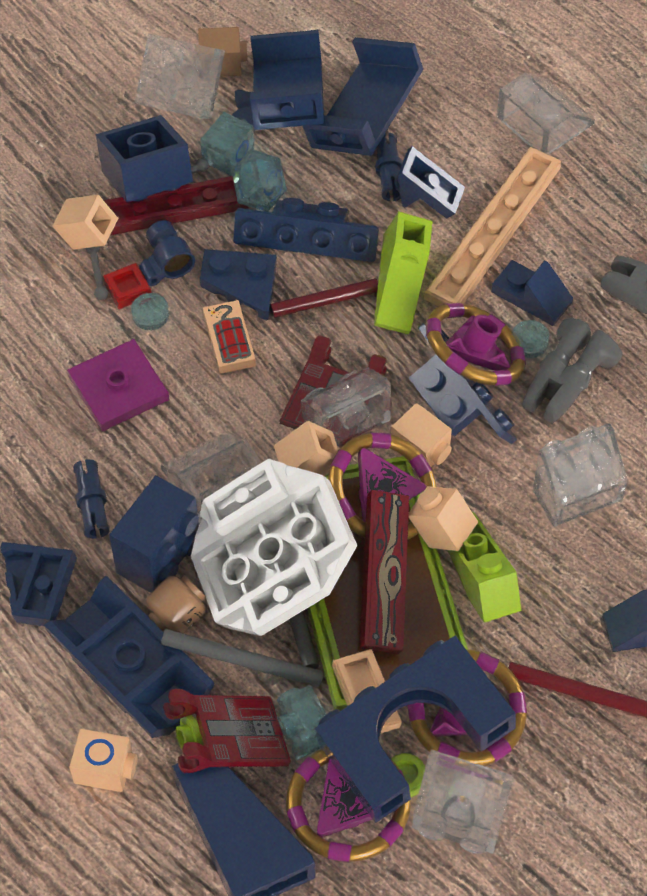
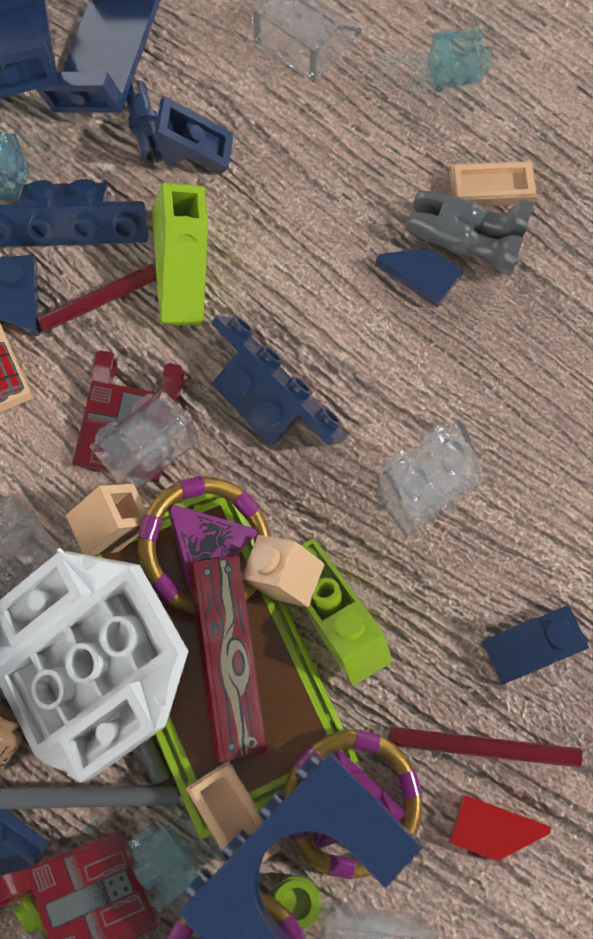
camera: 15 degrees left, 15 degrees up
light nougat brick [391,403,452,467] -> none
light nougat tile [424,146,561,307] -> none
magenta piece [426,303,526,386] -> none
dark blue slope [491,260,573,326] -> none
clear light blue tile [512,320,549,358] -> none
dark grey piece [522,318,623,424] -> none
none -> dark blue tile [375,248,463,308]
none -> red tile [448,794,552,861]

